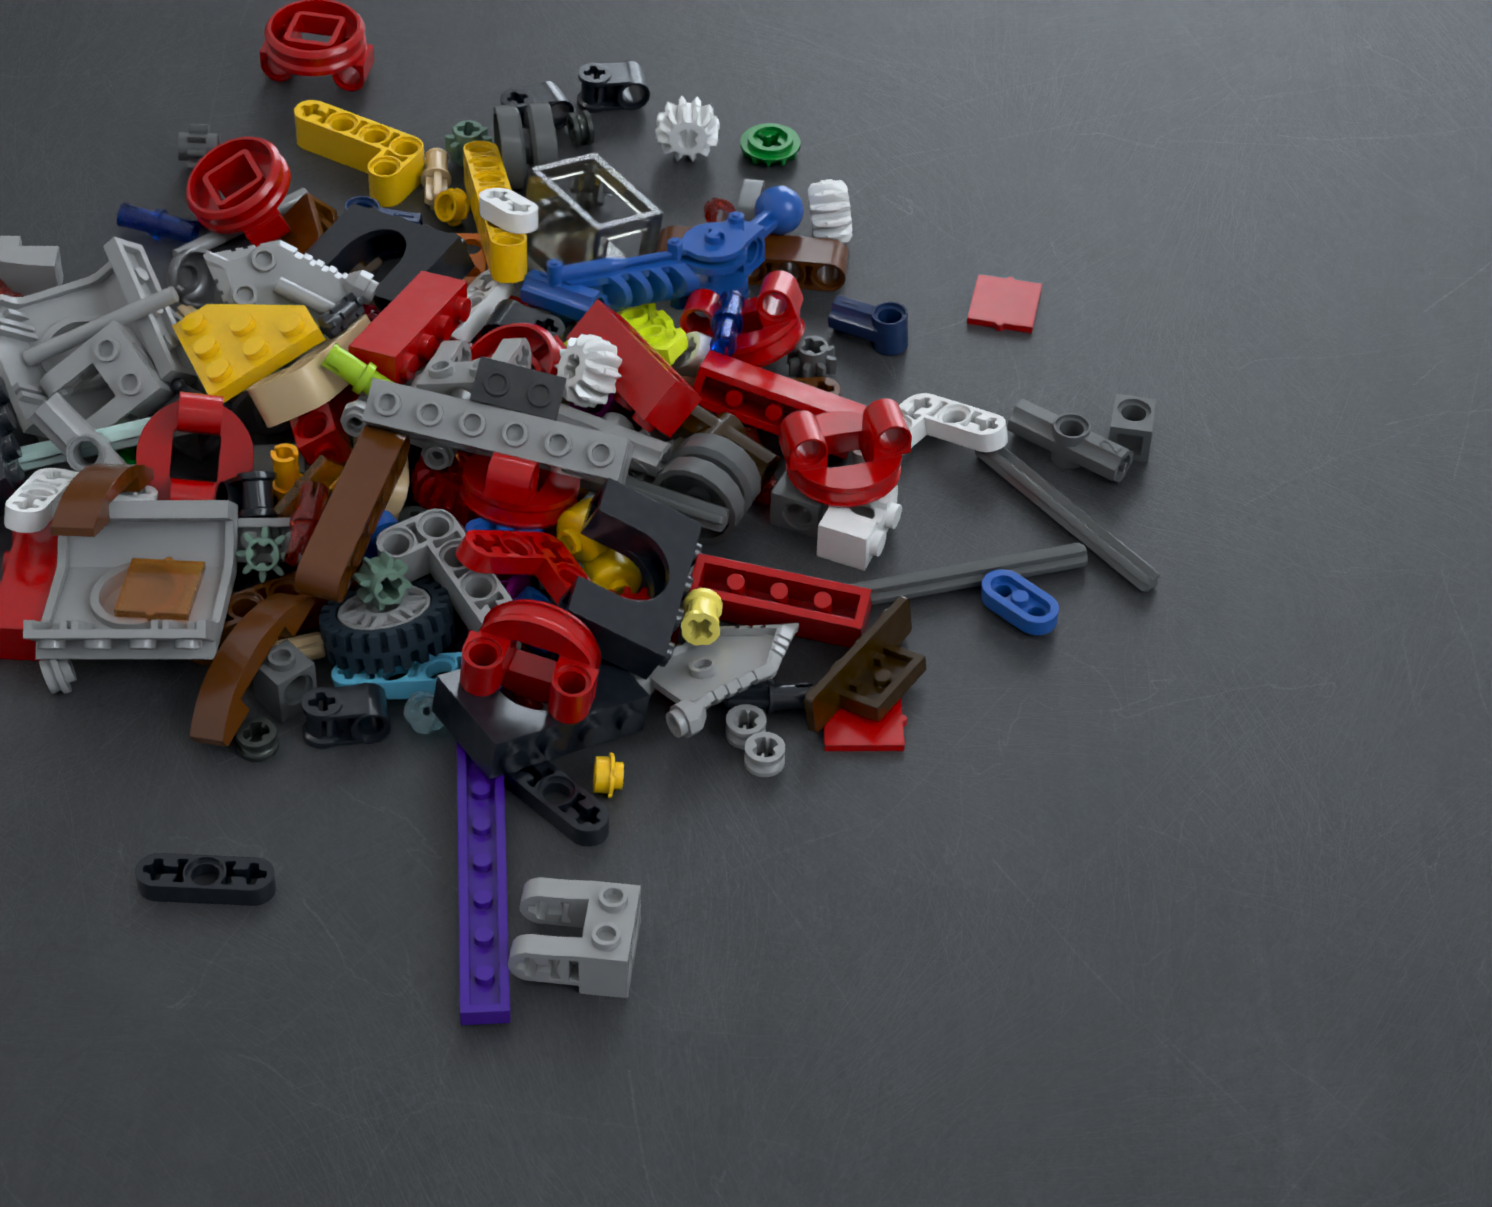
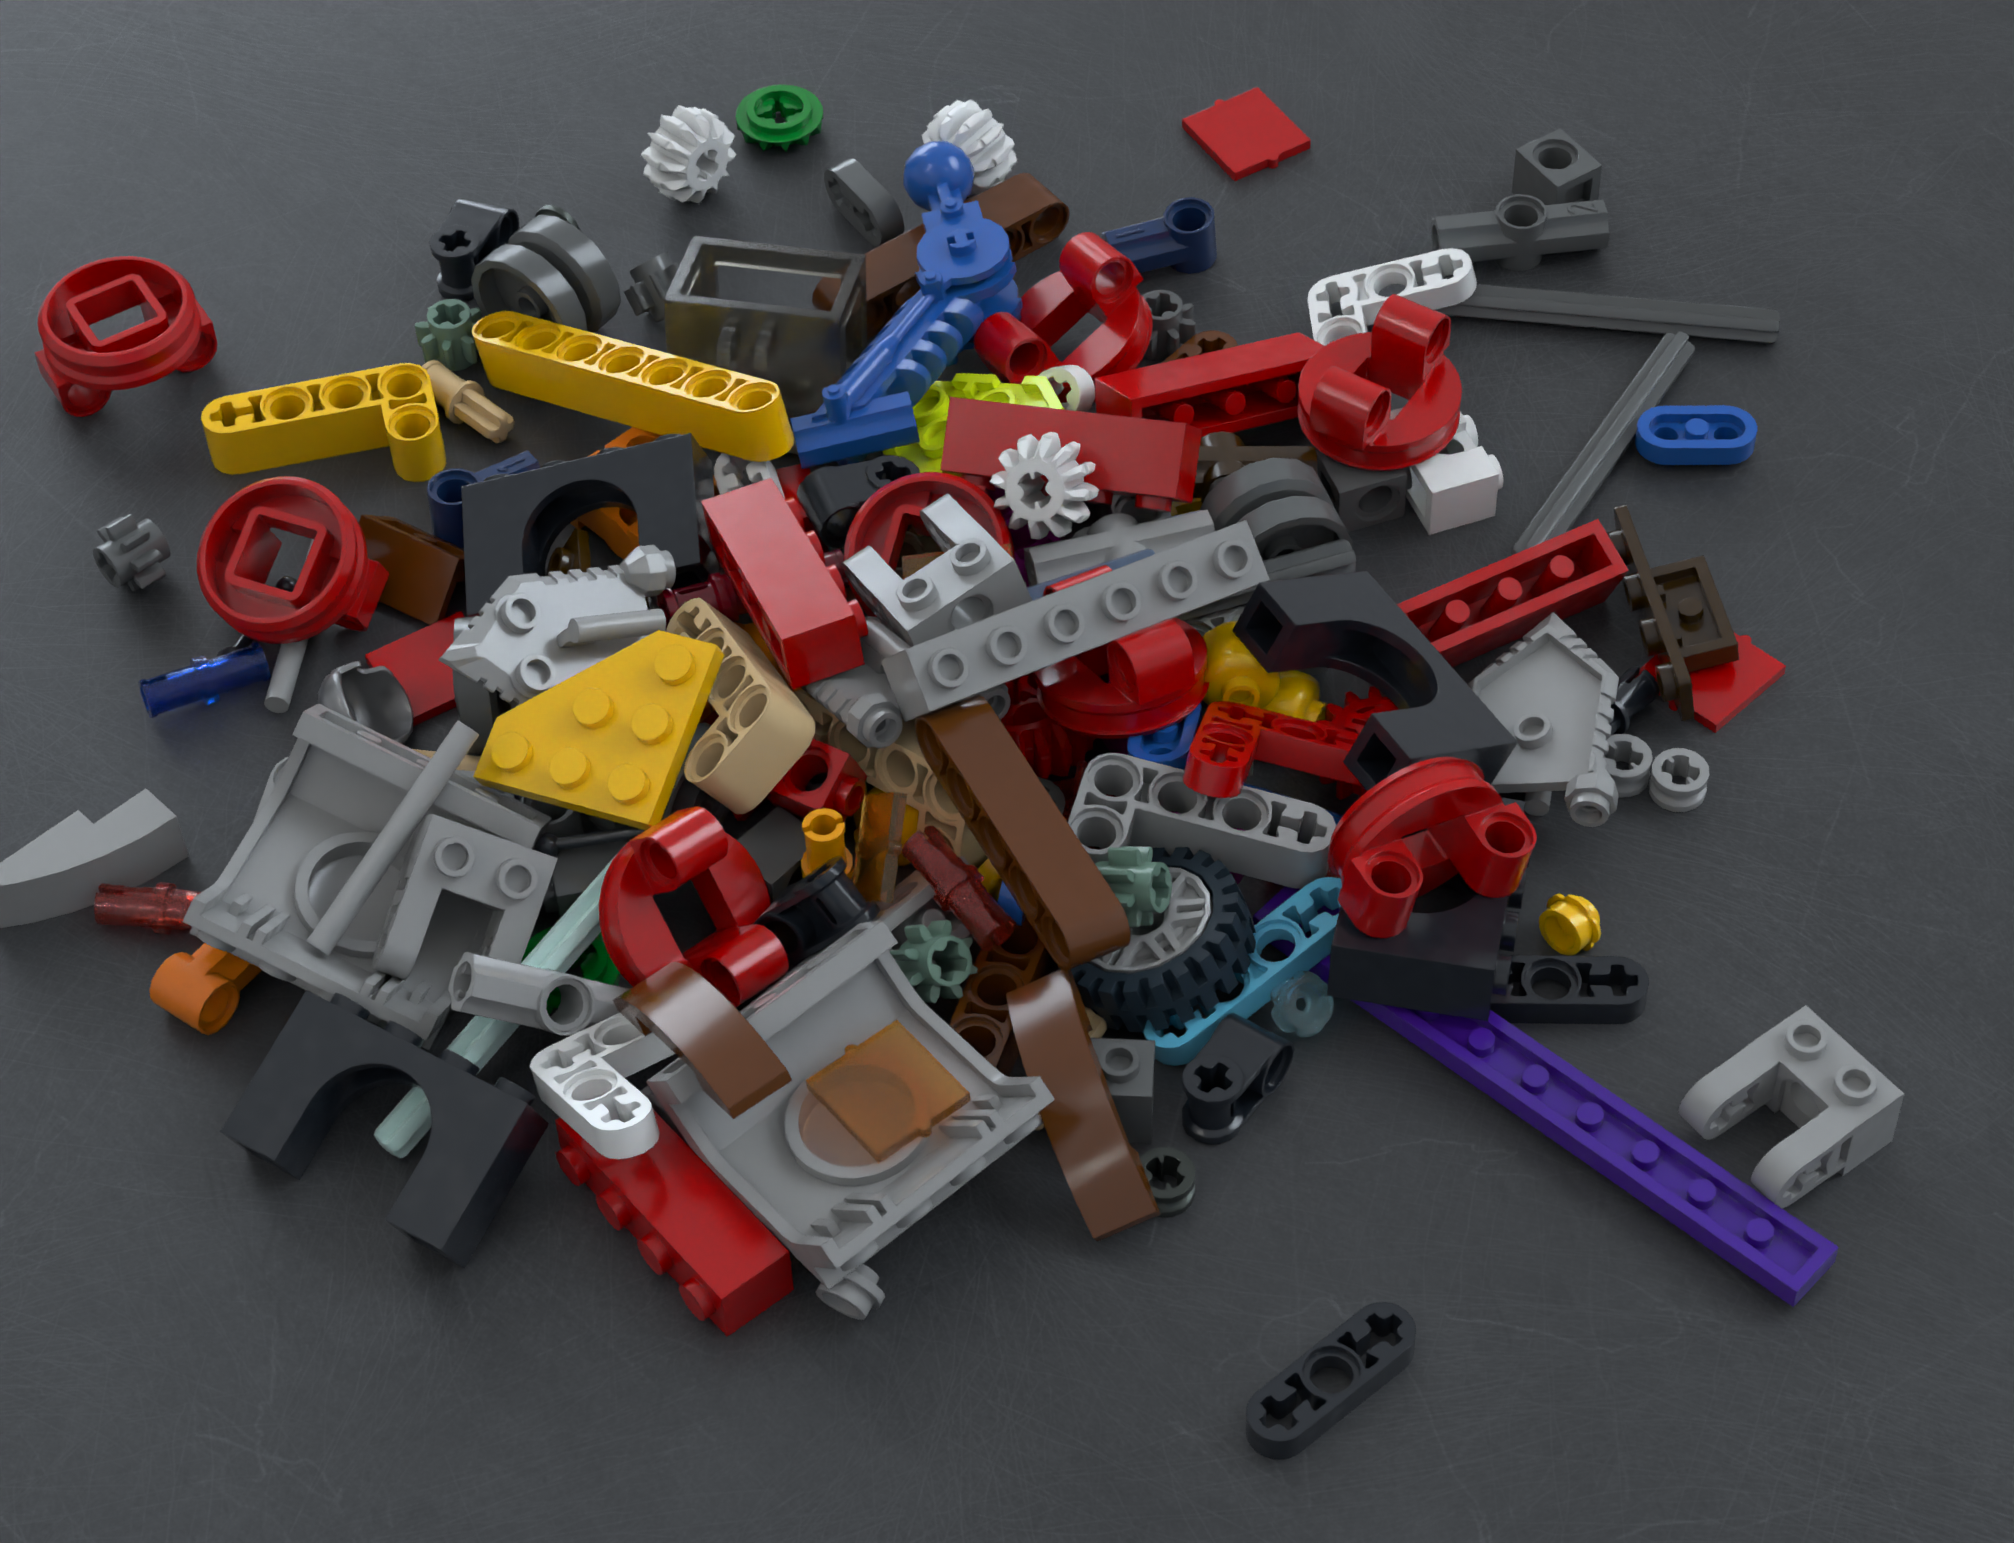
camera: 40 degrees left, 5 degrees up
black axle [317,292,366,339] -> none
lime pin [321,343,394,396] -> none
yellow plate [434,188,470,226] -> none
black brick [470,356,567,421] -> none
white beam [479,188,538,234] -> none
black piece [577,61,650,113] -> none
light yellow bush [681,588,723,646] -> none
clear red pin [703,198,735,223] -> none
clear blue pin [710,290,745,356] -> none

